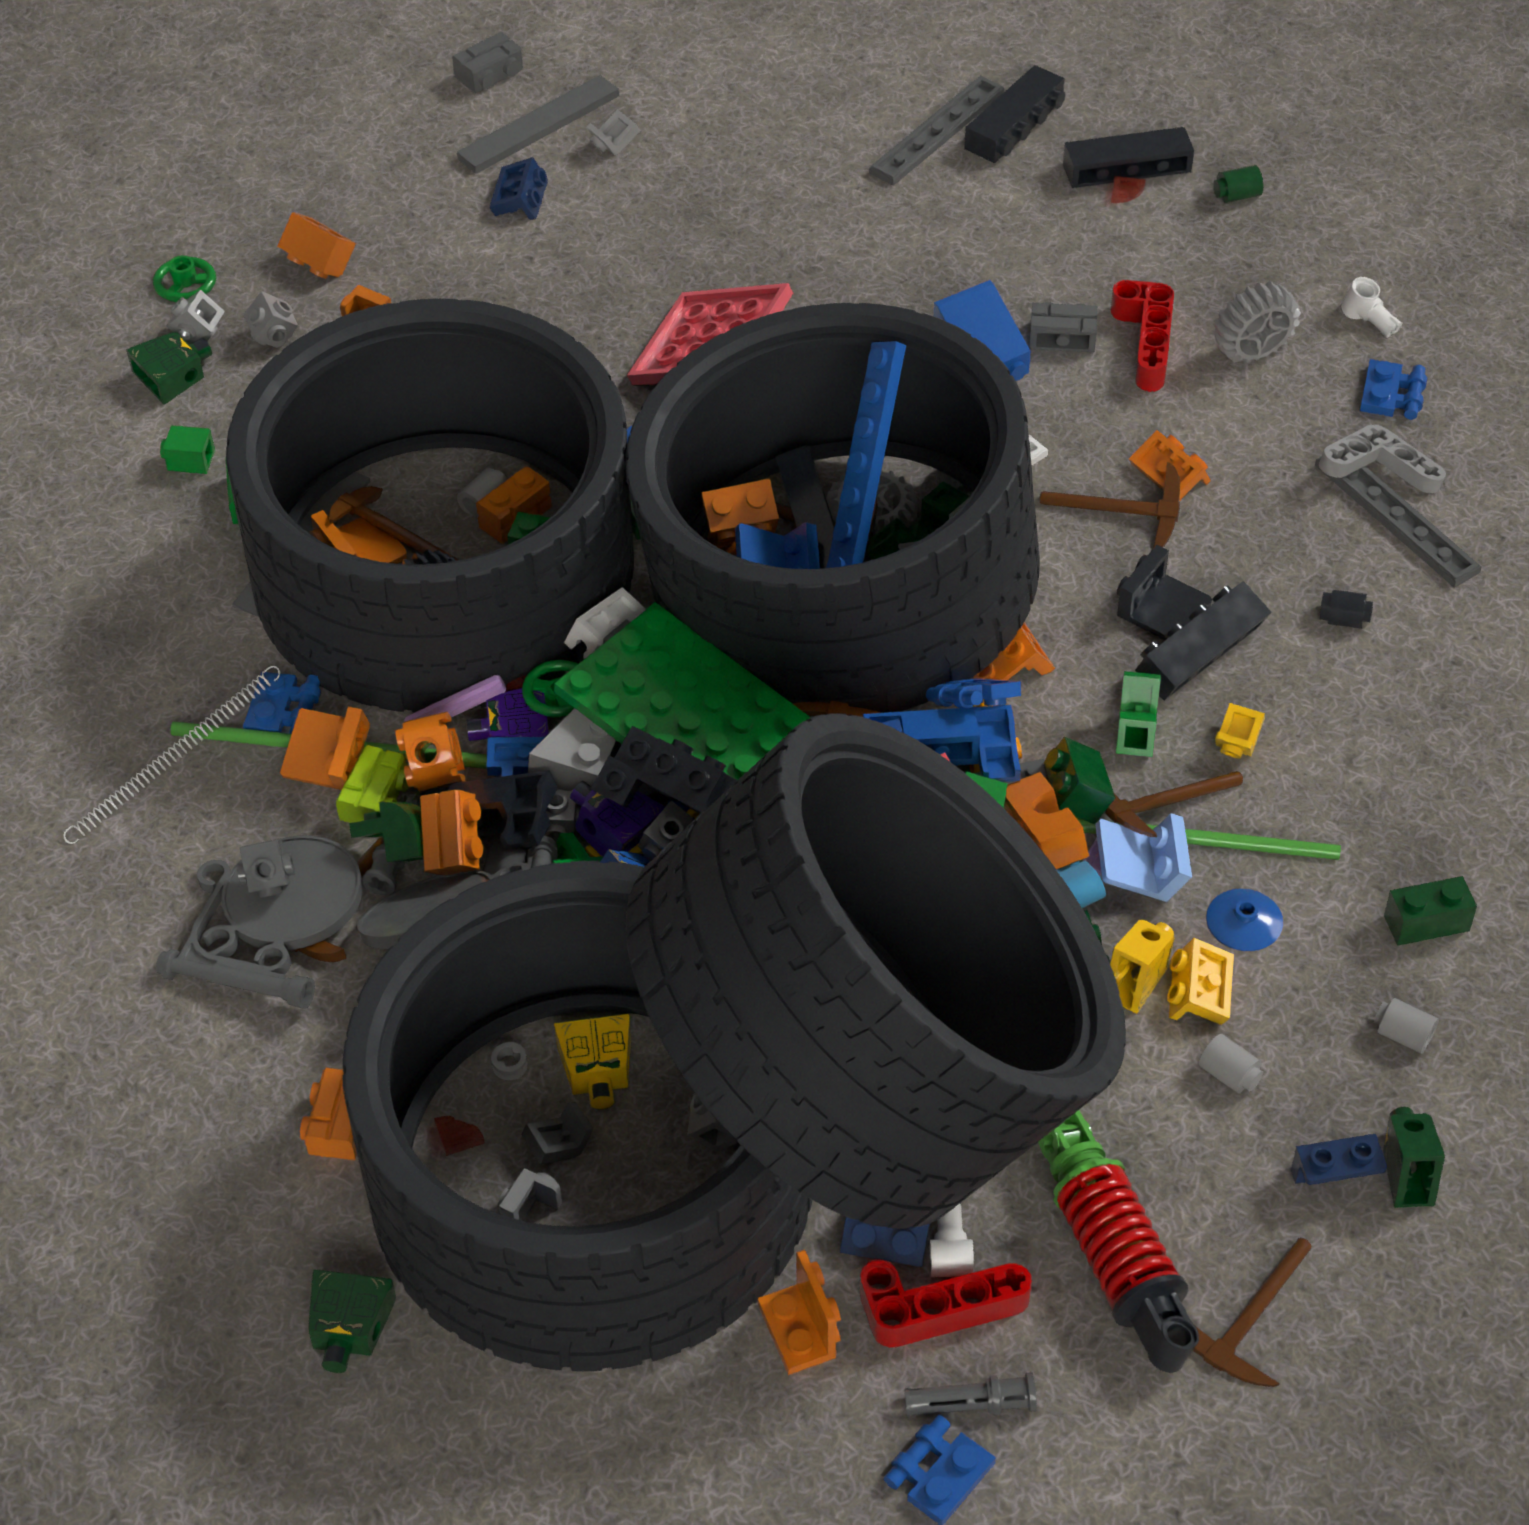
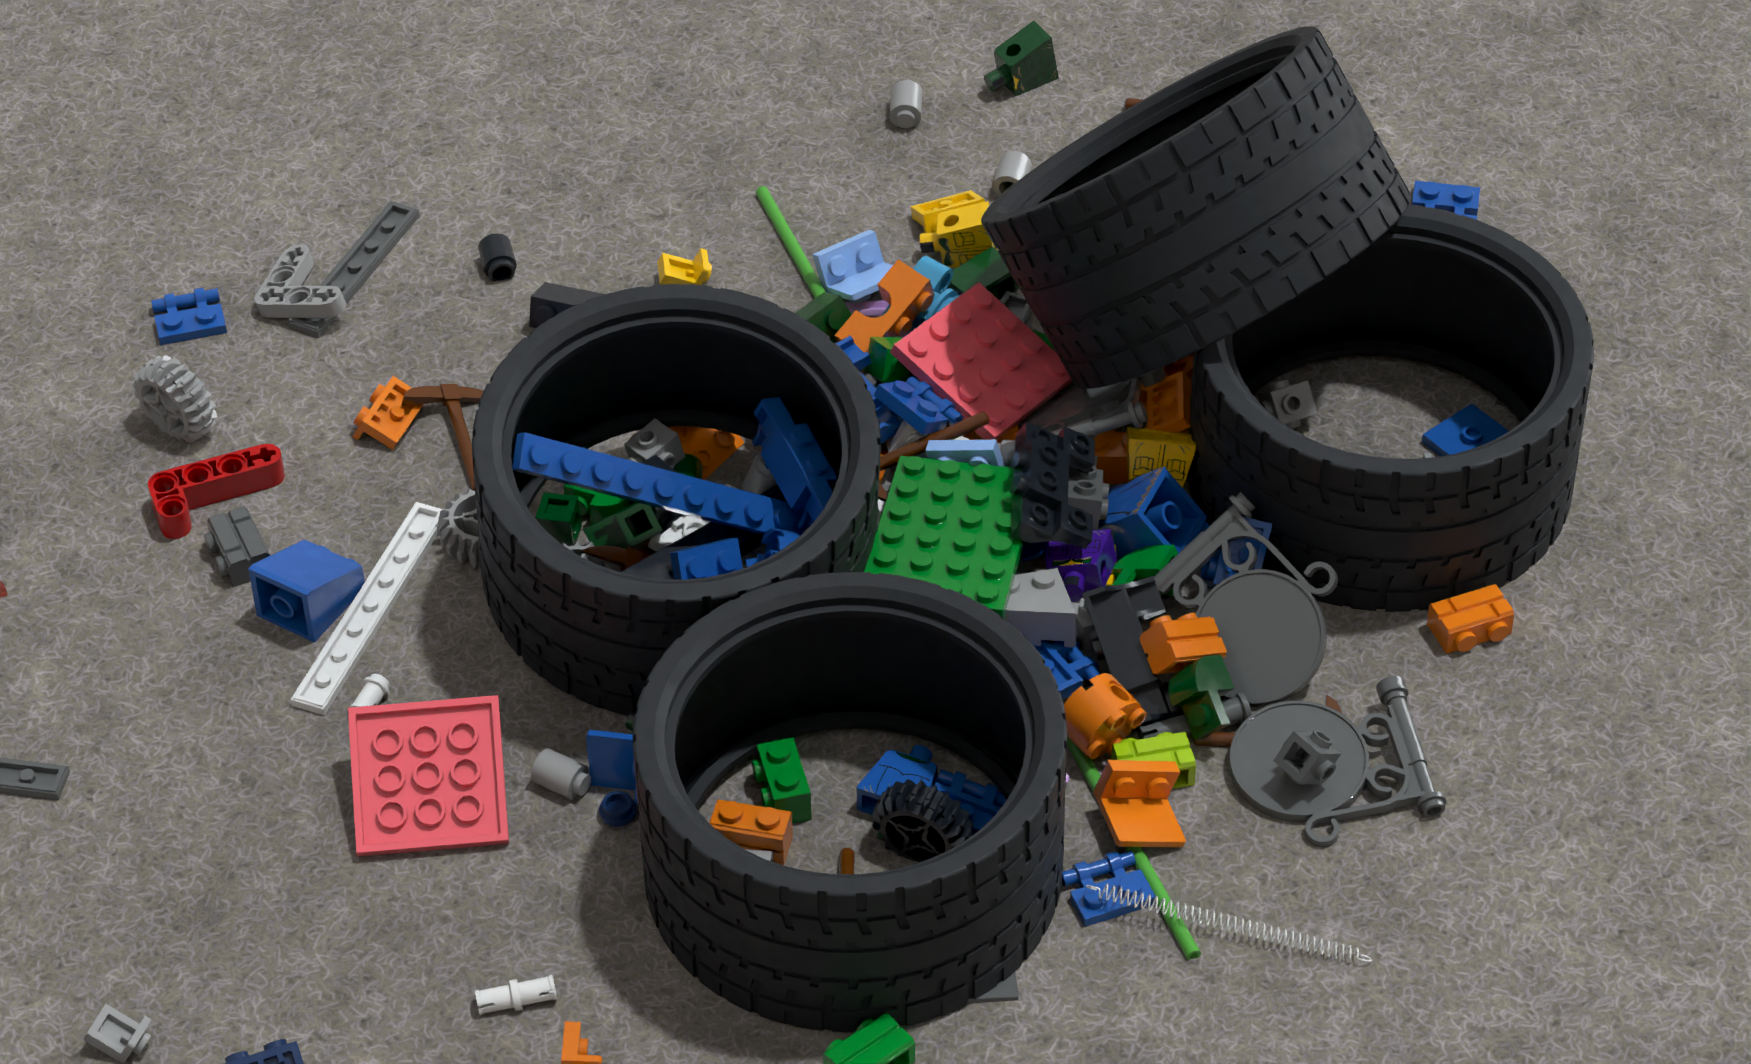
camera: 120 degrees left, 5 degrees down
dark green torso [308,1269,396,1373] -> none
reddish brown piece [1105,771,1243,837] -> none
blue dish [1206,889,1283,951] -> none
dark blue bracket [1291,1133,1387,1185] -> none
white pin [1341,277,1402,338] -> none
dark green brick [1384,876,1477,946] -> none

